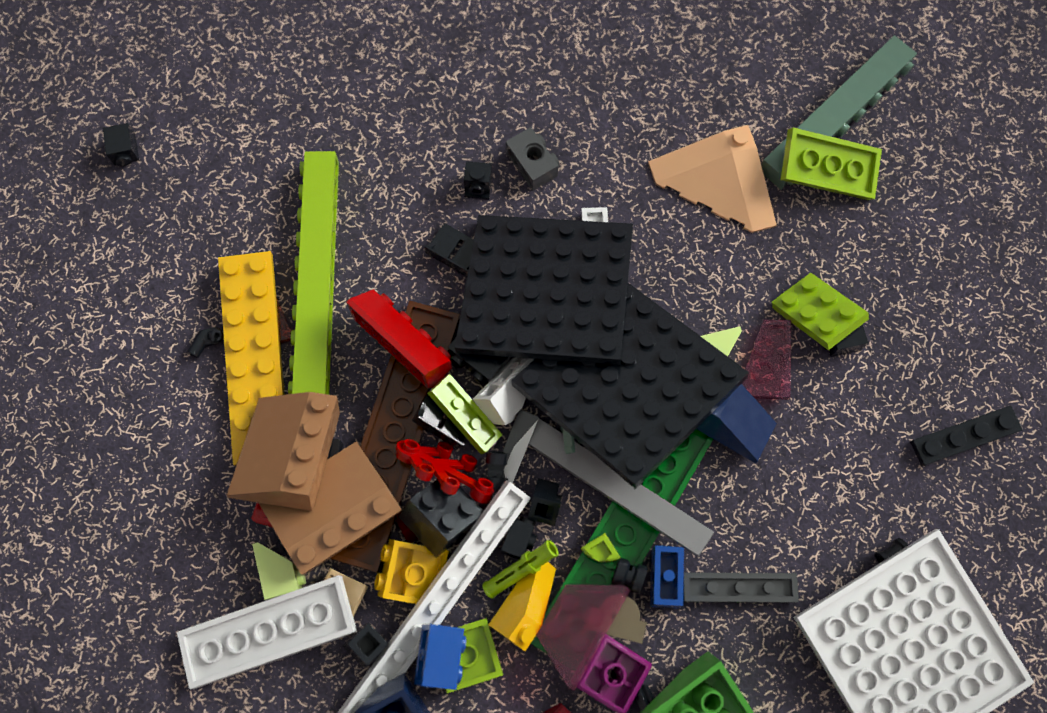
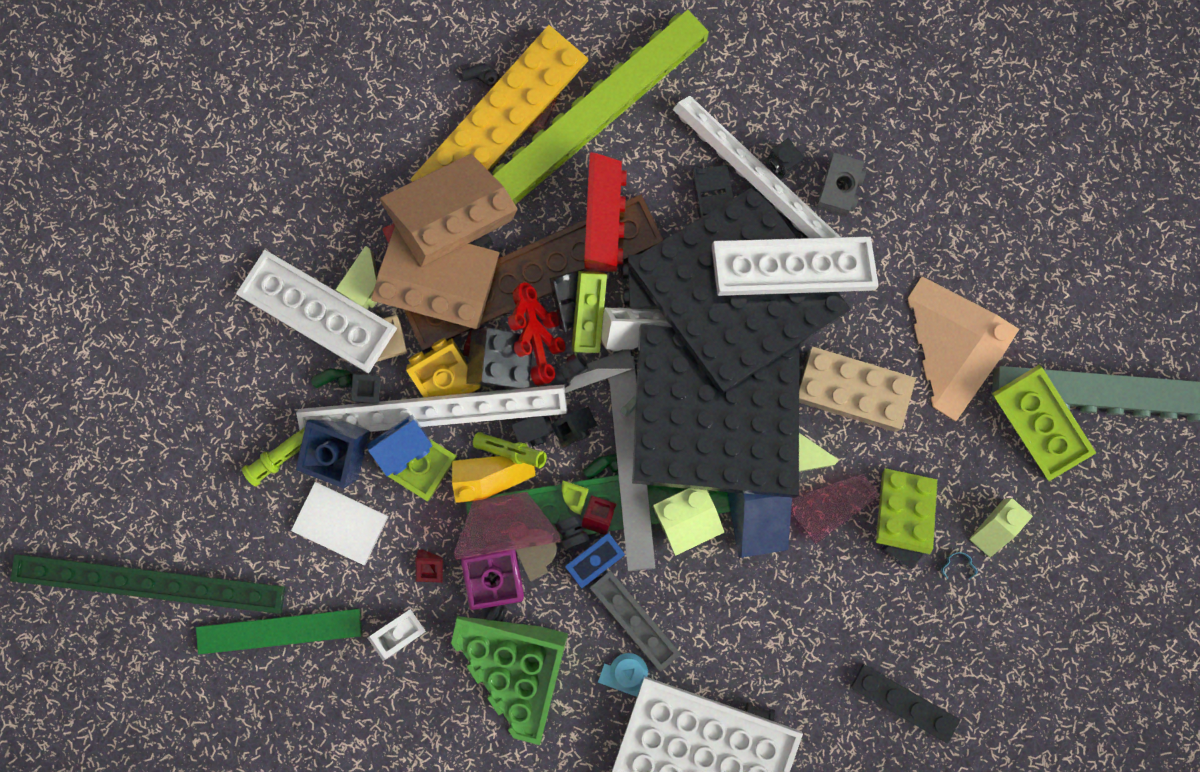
camera: 50 degrees right, 10 degrees up
none -> dark green arm [311,368,352,389]
none -> dark red slope [581,495,617,535]
none -> dark green arm [583,453,618,479]
none -> medium azure piece [598,653,648,697]
none -> yellowish green slope [652,488,724,556]
none -> white plate [673,96,841,238]
none -> white plate [712,237,878,296]
none -> tan brick [799,346,916,432]
none -> medium azure piece [941,552,977,579]
none -> yellowish green slope [969,498,1033,557]

